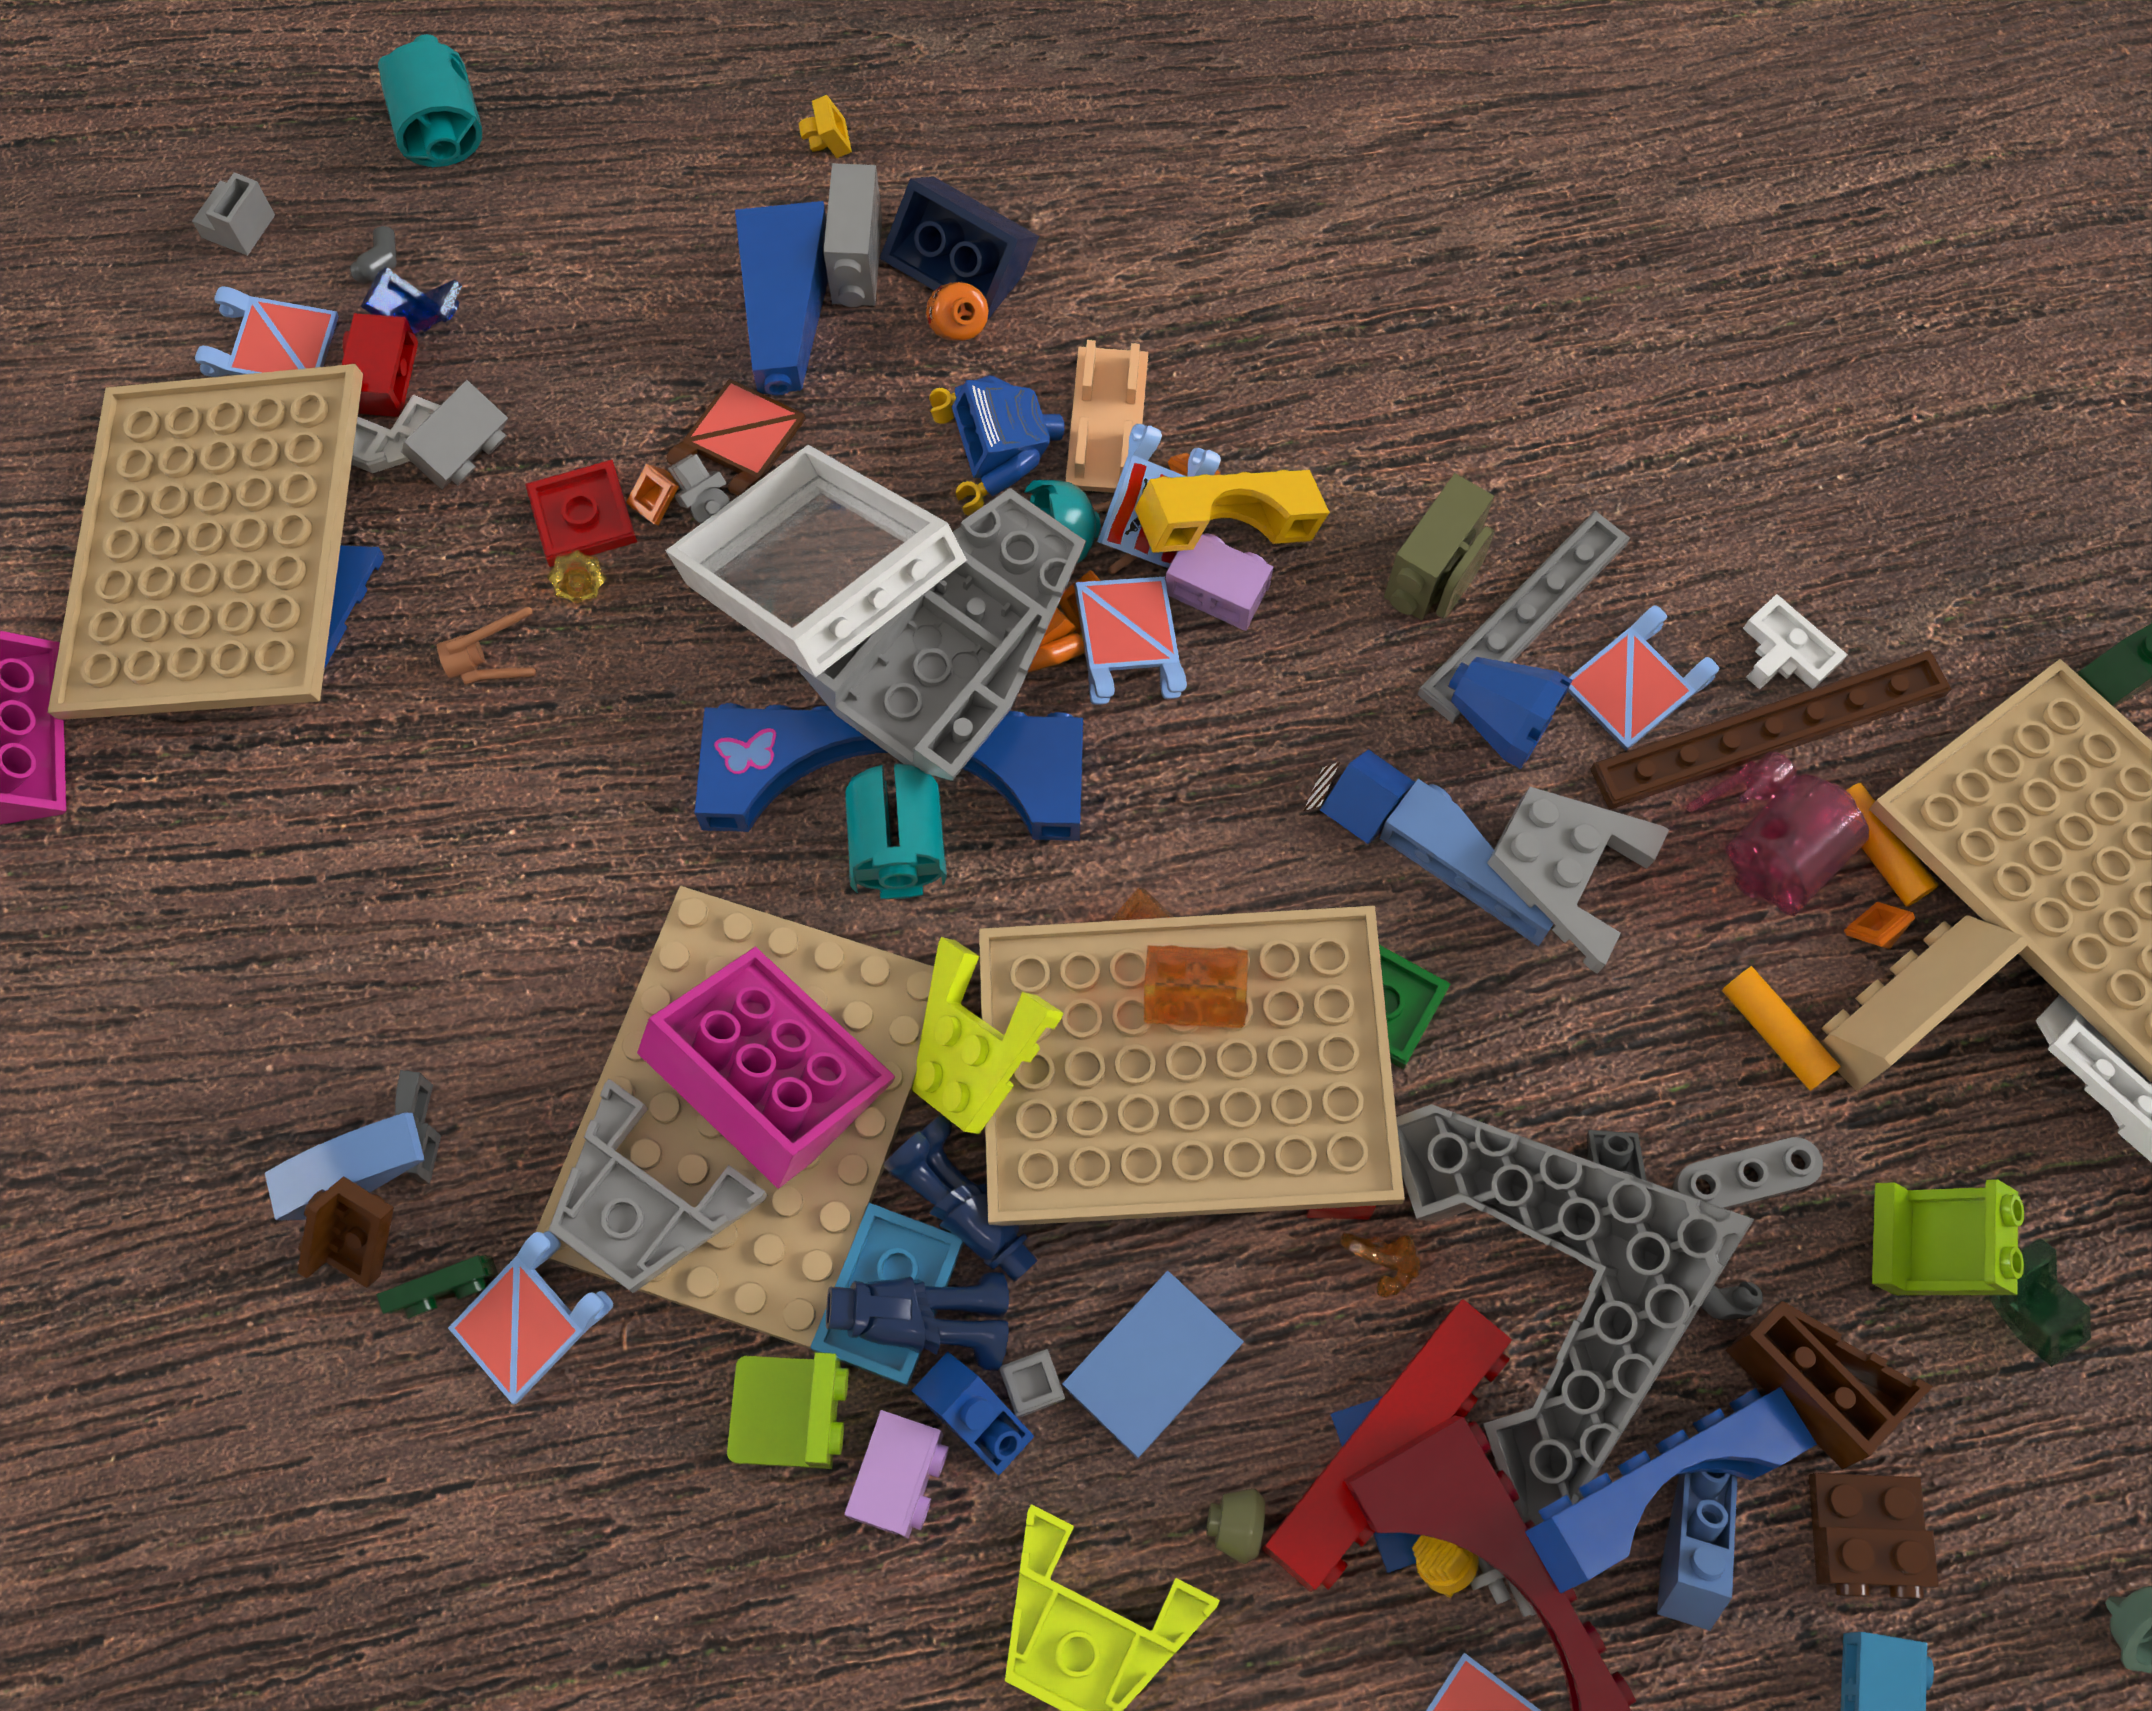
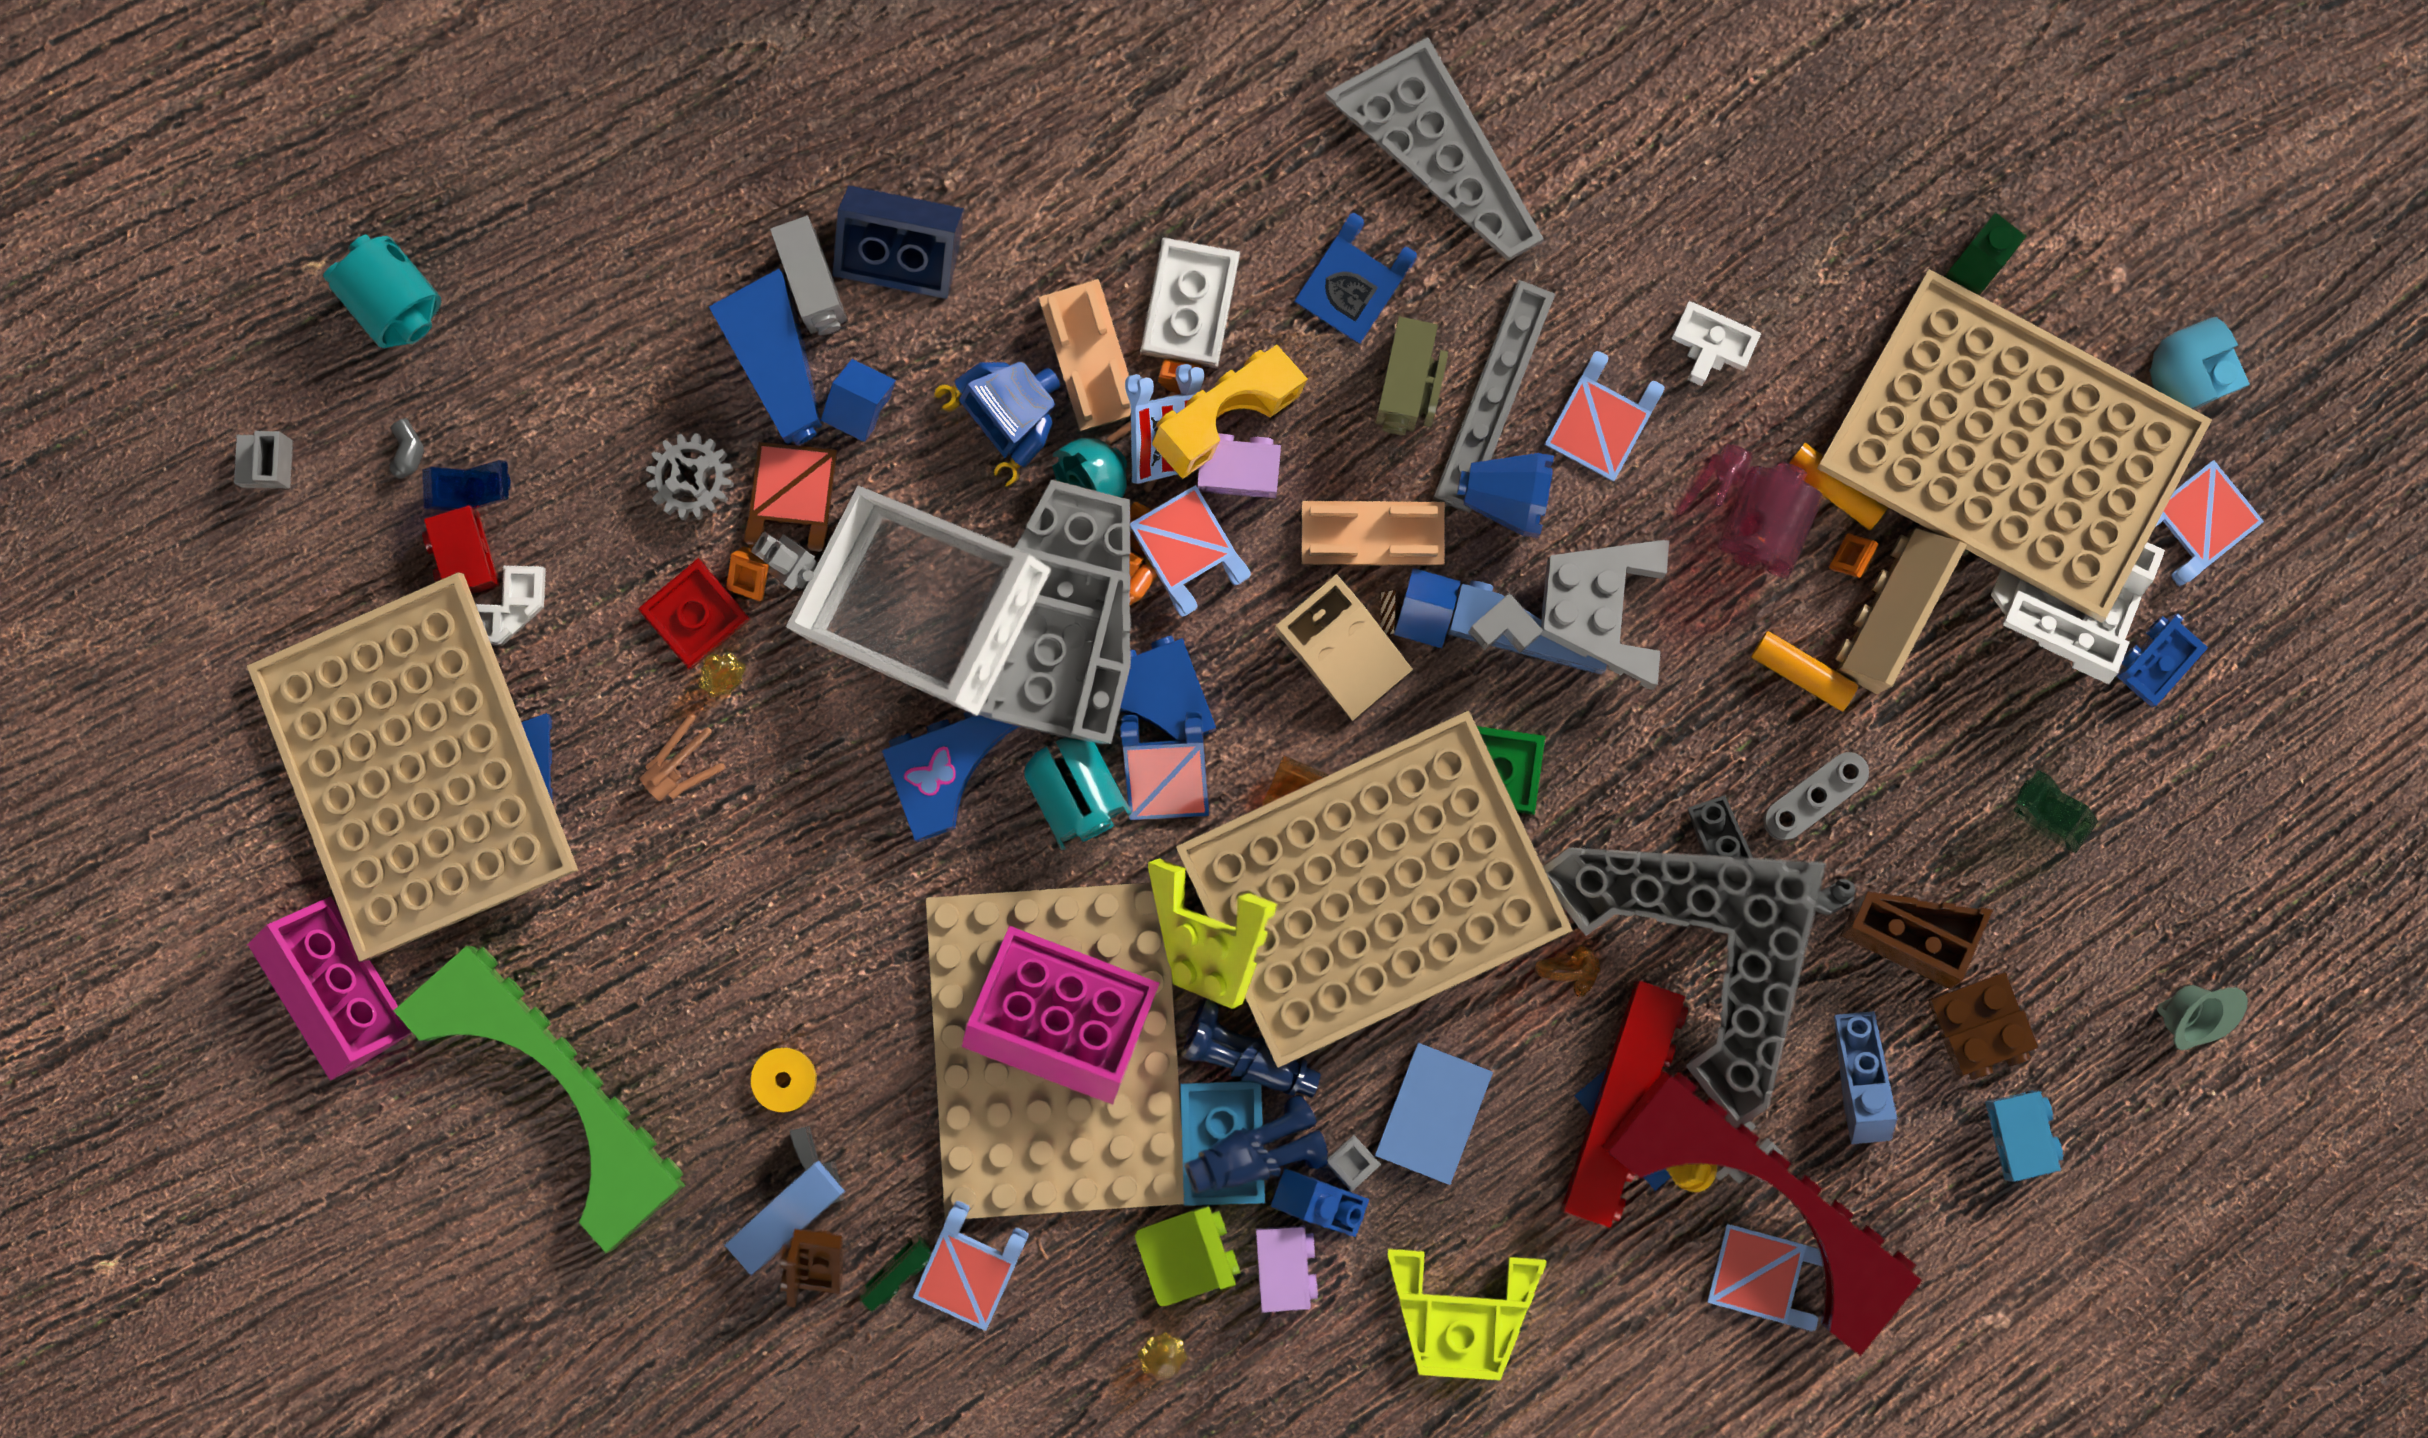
camera: 20 degrees left, 15 degrees up
flag [195,286,339,377] -> none
light grey brick [401,380,508,490] -> none
light grey wing [548,1079,768,1293] -> none
yellow tile [798,95,852,158] -> none
orange head [926,282,989,341] -> none
clear orange bracket [1144,945,1248,1028] -> none
olive cone [1206,1488,1265,1564] -> none
blue arch [1525,1387,1817,1594] -> none
reddish brown tile [1590,650,1952,810] -> none
lime panel [1872,1179,2024,1296] -> none
none -> bright green arch [393,946,685,1253]
none -> light grey gear [646,433,734,521]
none -> yellow piece [751,1048,817,1112]
none -> blue piece [821,359,896,442]
none -> flag [1120,711,1209,820]
none -> clear yellow piece [1137,1333,1188,1379]
none -> white tile [1140,238,1240,369]
none -> tan slope [1275,574,1413,721]
none -> blue flag [1294,213,1417,344]
none -> light nougat brick [1301,501,1445,566]
none -> light grey wing [1325,37,1544,261]
none -> light grey piece [1468,593,1543,653]

